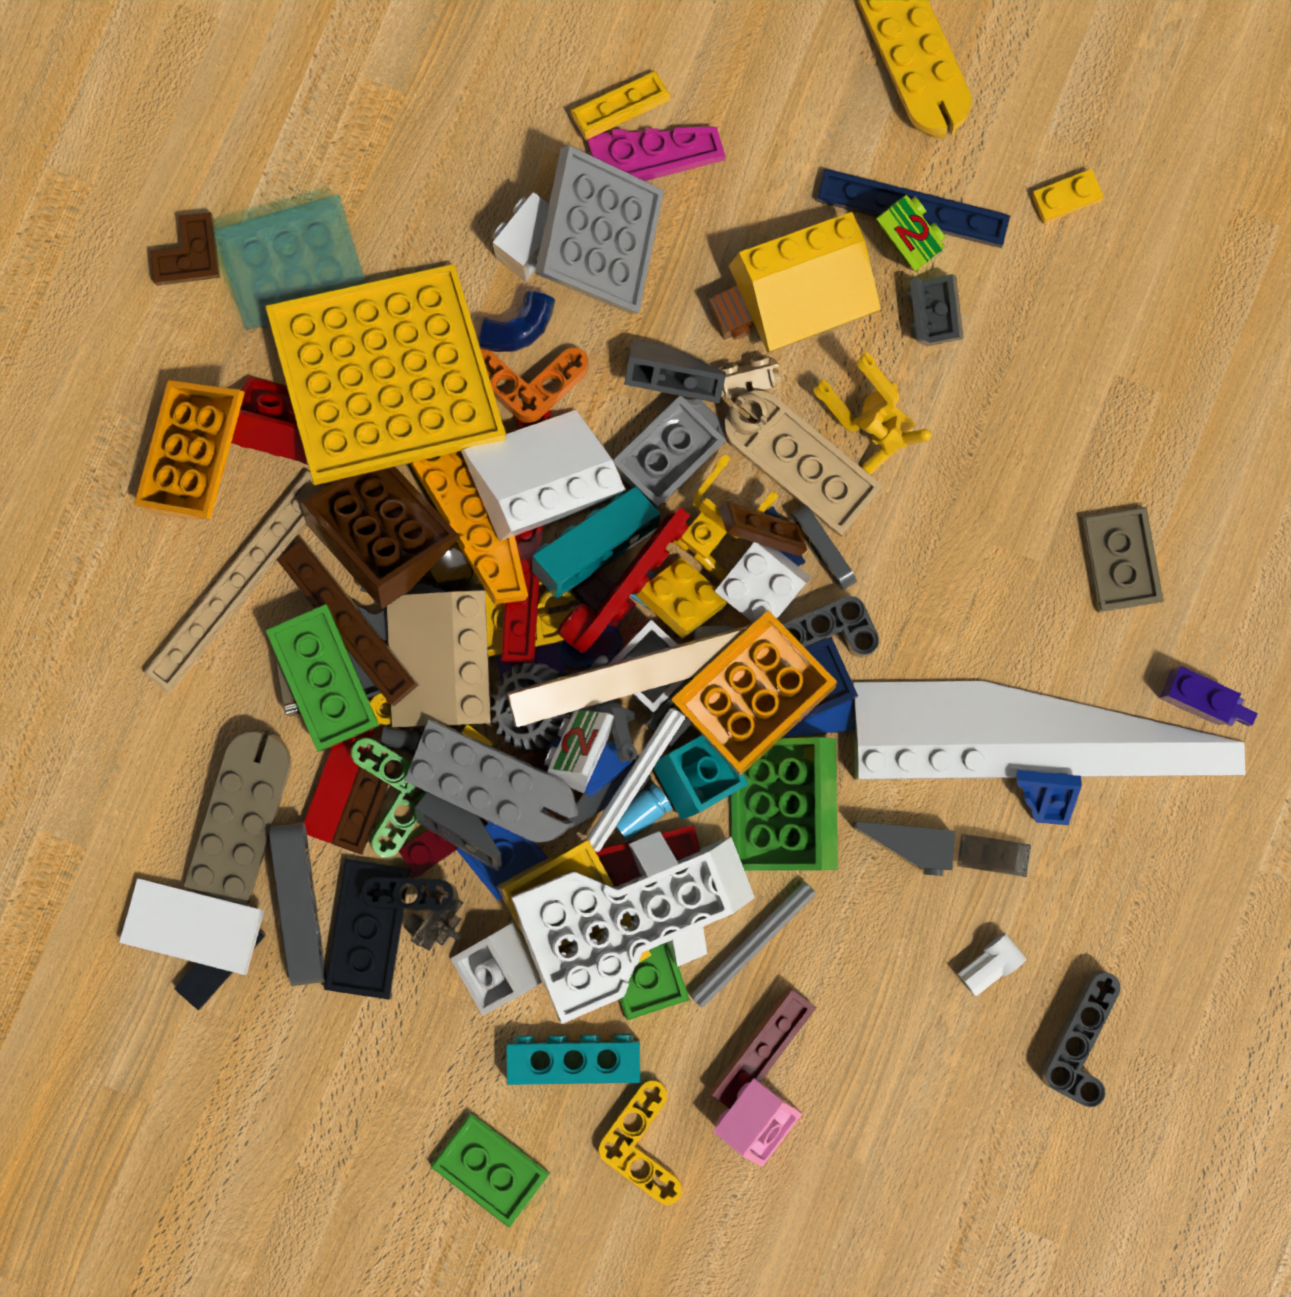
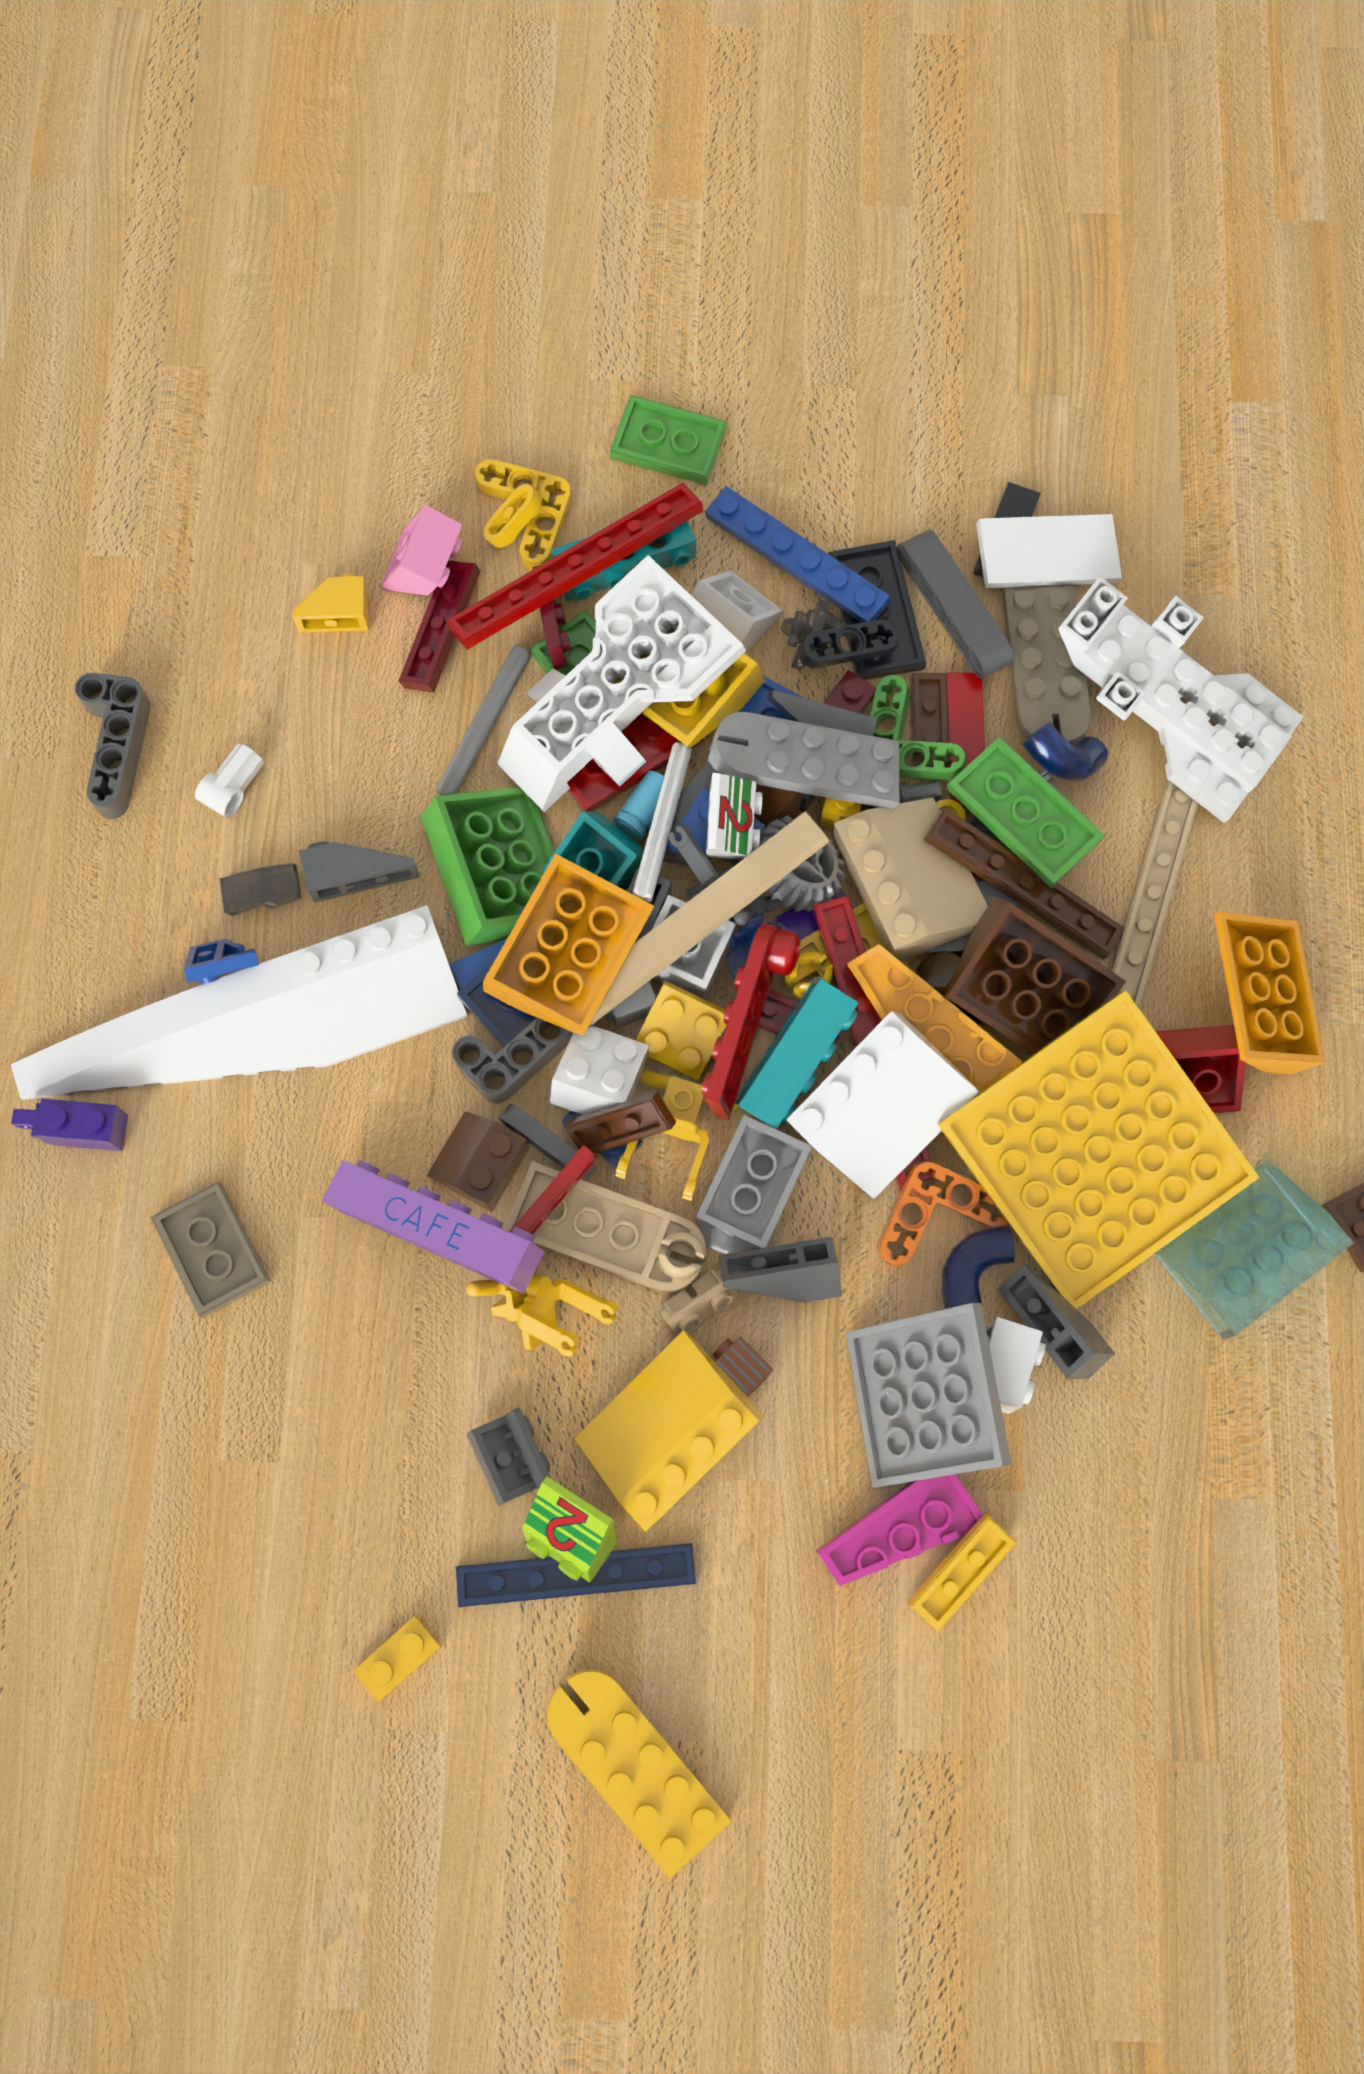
camera: 165 degrees right, 10 degrees down
none -> yellow slope [293,574,369,633]
none -> medium lavender brick [322,1160,545,1294]
none -> reddish brown slope [427,1112,530,1212]
none -> red tile [447,482,704,650]
none -> yellow plate [484,484,542,548]
none -> red tile [509,1145,598,1235]
none -> dark red plate [532,565,572,670]
none -> blue plate [705,486,890,623]
none -> dark grey slope [999,1264,1115,1379]
none -> clear blue cylinder [1022,721,1108,781]
none -> white piece [1058,576,1303,823]

